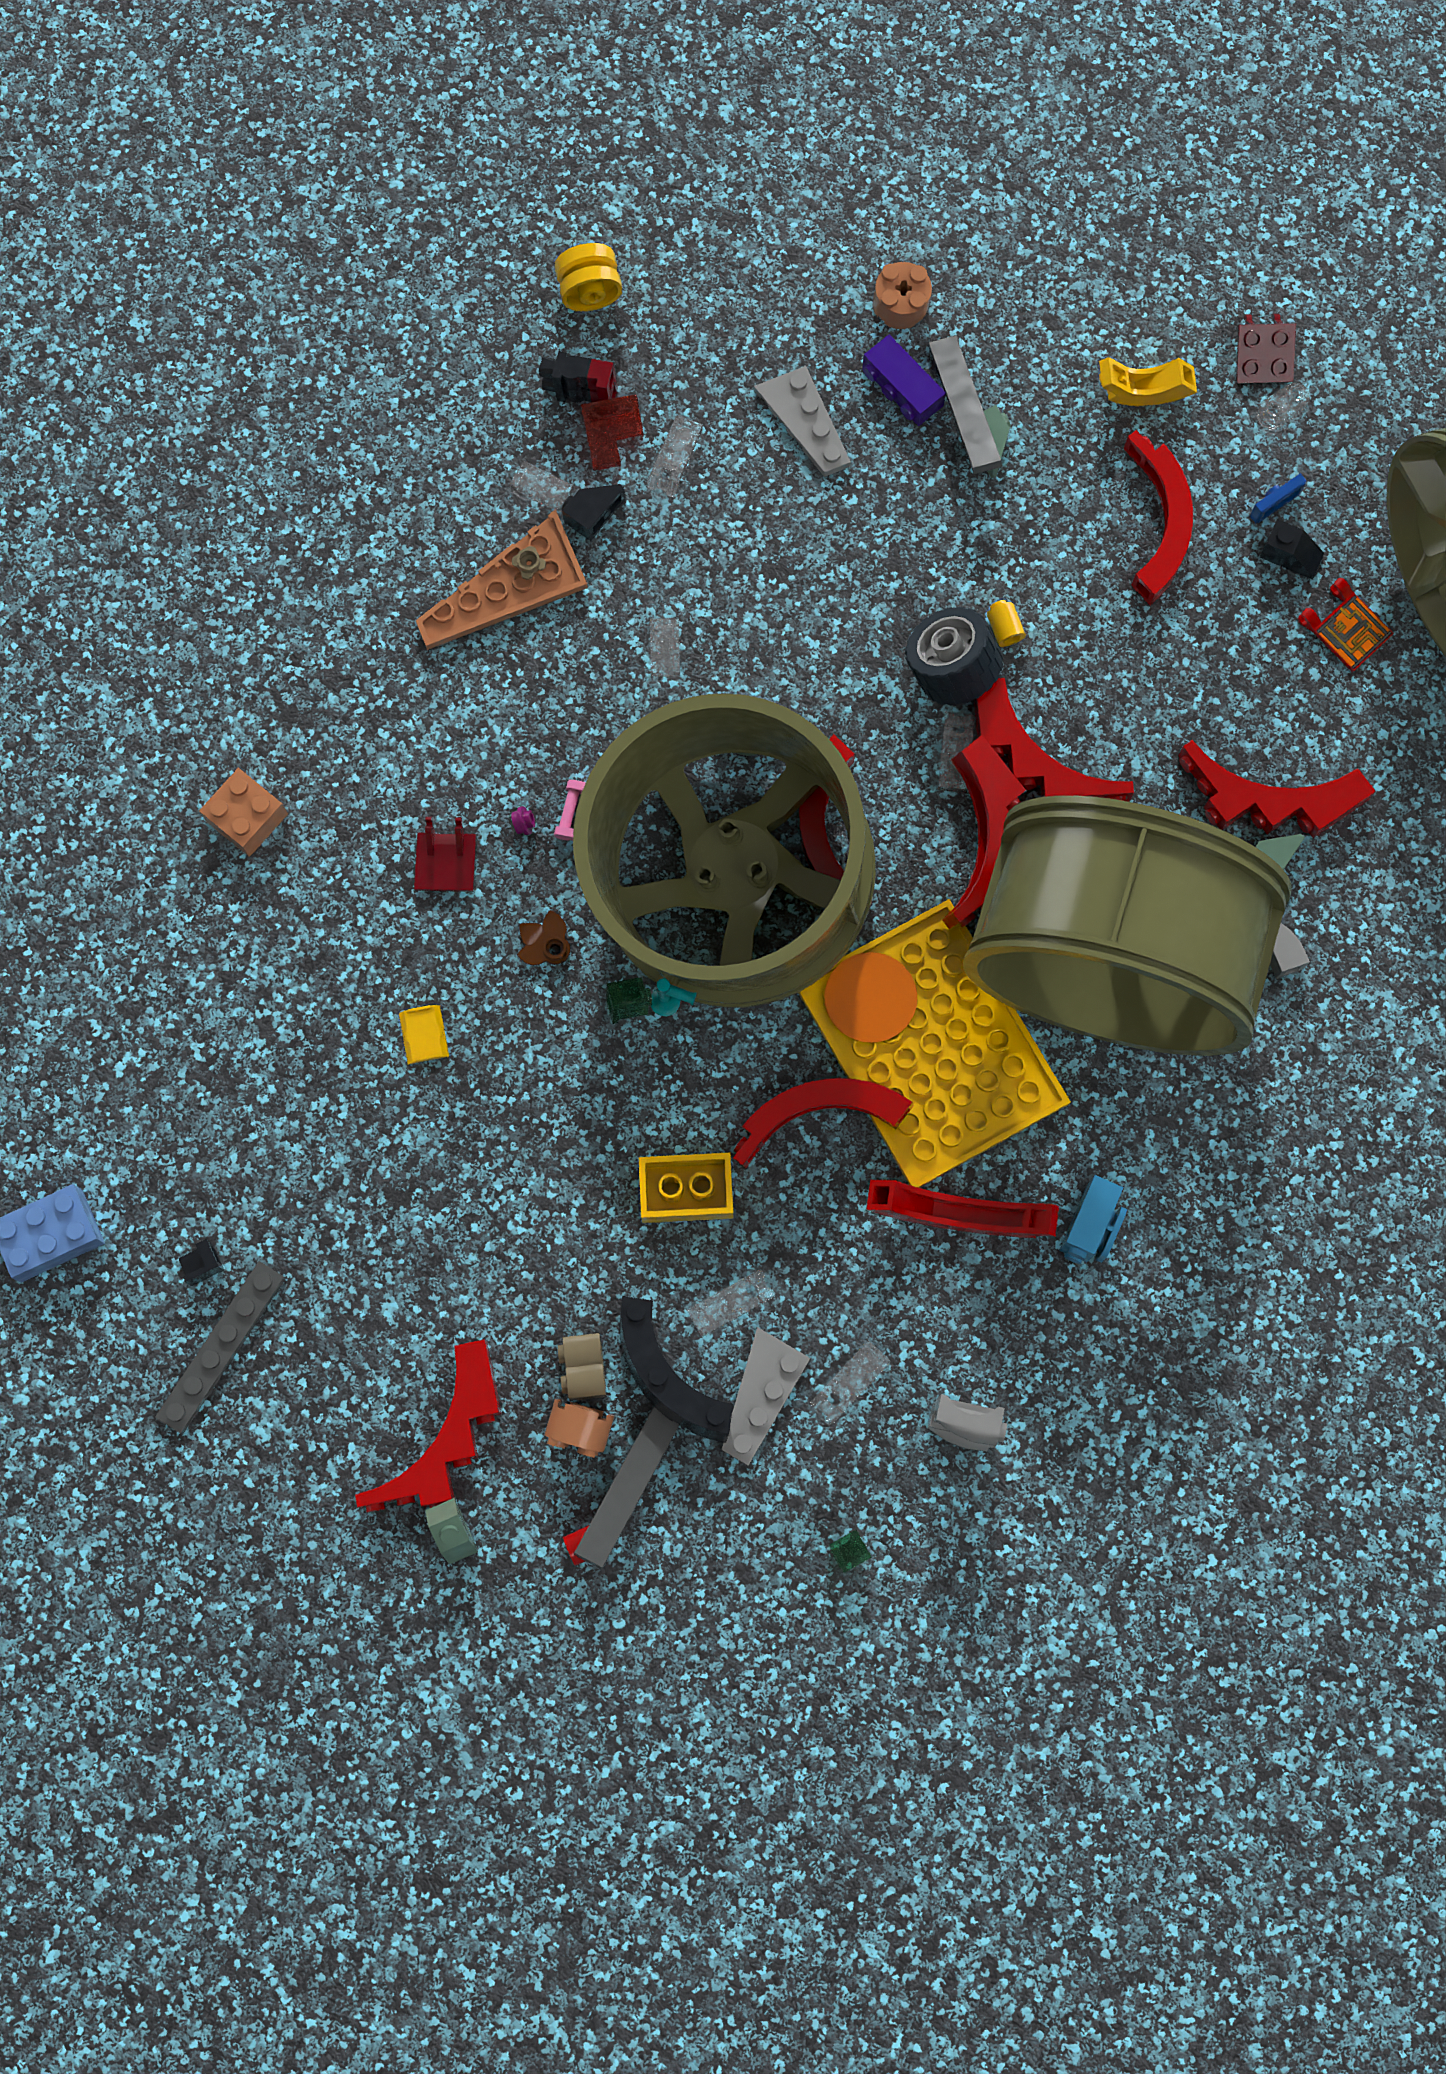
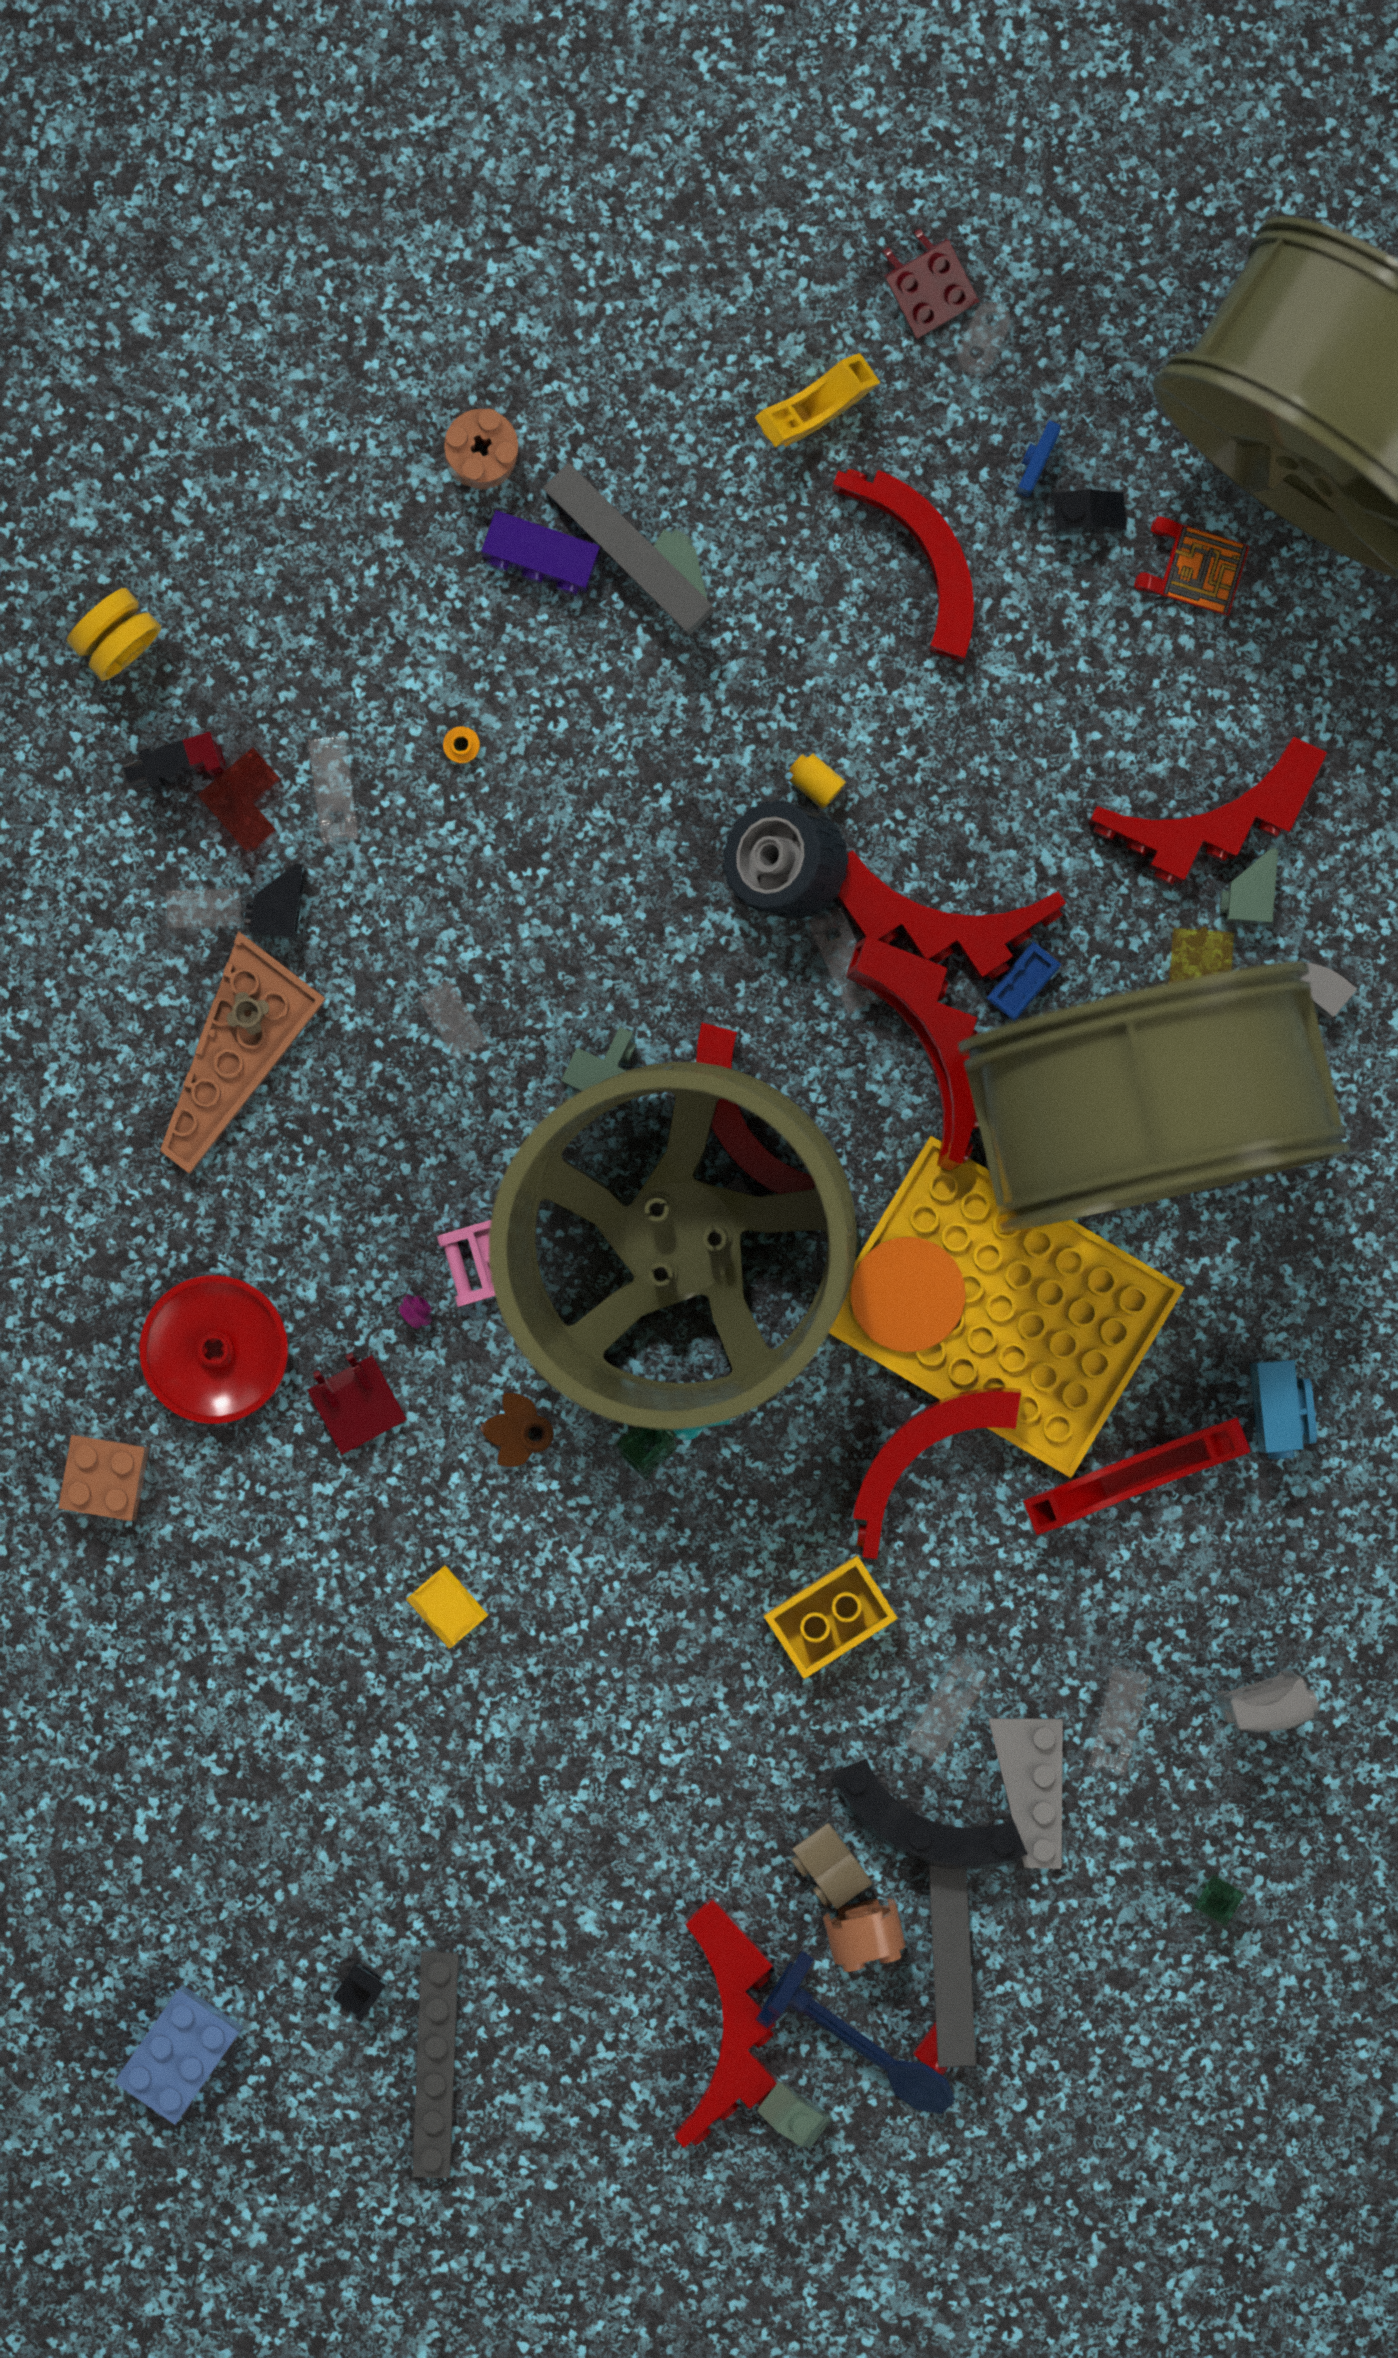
camera: 30 degrees left, 10 degrees up
light grey wing [754,366,851,477] -> none
none -> red dish [139,1275,289,1424]
none -> light orange plate [443,726,480,764]
none -> dark blue piece [755,1951,955,2114]

